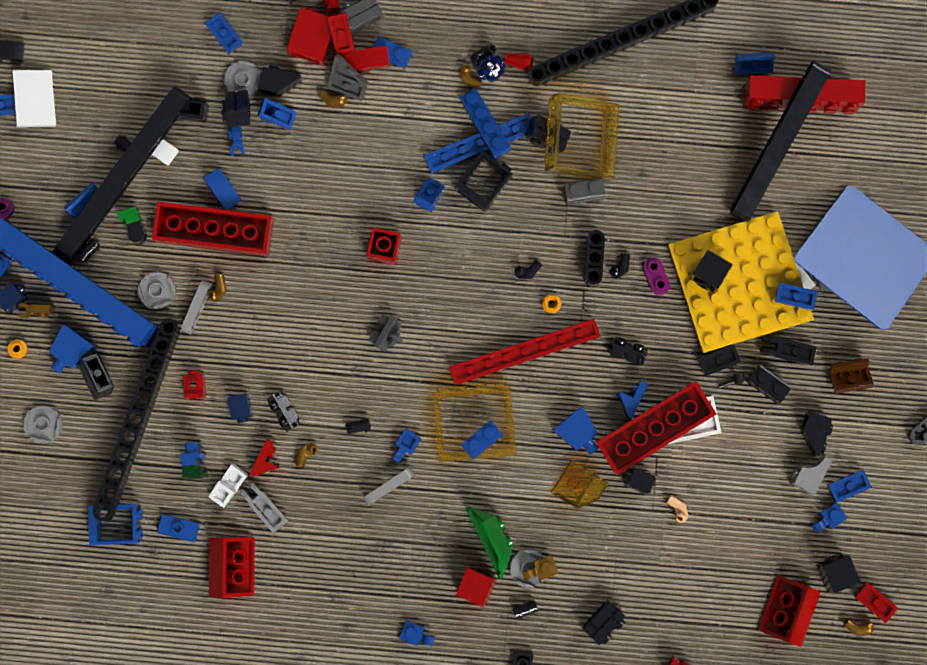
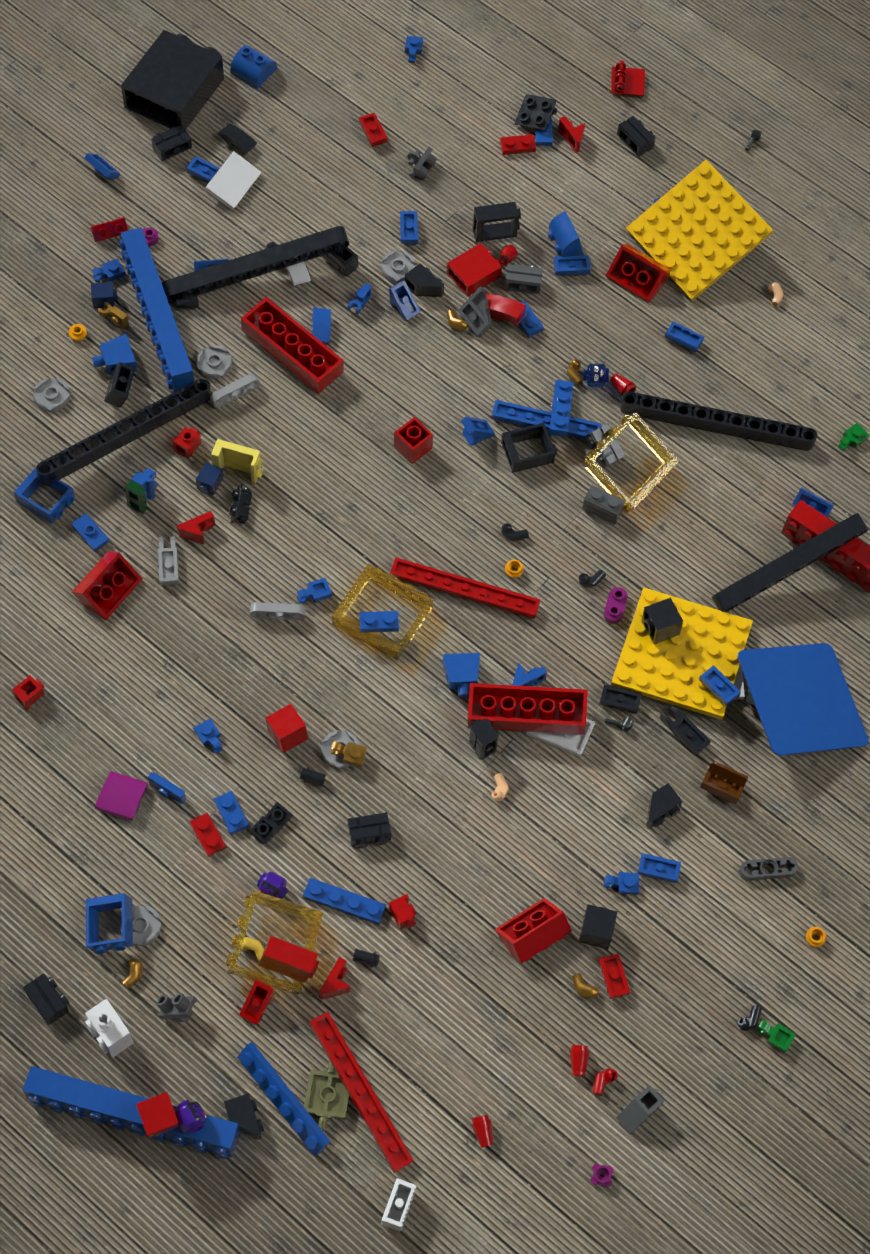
camera: 30 degrees right, 20 degrees down
leg [117,206,147,245] -> none
pearl gold arm [208,274,227,302] -> none
white slope [208,463,249,508] -> none
black brick [221,90,251,128] -> none
pearl gold arm [295,443,318,468] -> none
red plate [327,12,355,54] -> none
black pin [346,417,371,435] -> none
dark grey hips [369,315,403,352] -> none
green wedge [466,506,514,579] -> none
black arm [471,44,496,66] -> none
clear yellow slope [551,460,609,509] -> none
black beam [584,230,605,287] -> none
black hinge [607,337,648,365] -> none
black brick [745,365,792,404] -> none
light grey arch [790,457,832,495] -> none
none -> light yellow panel [211,439,263,484]

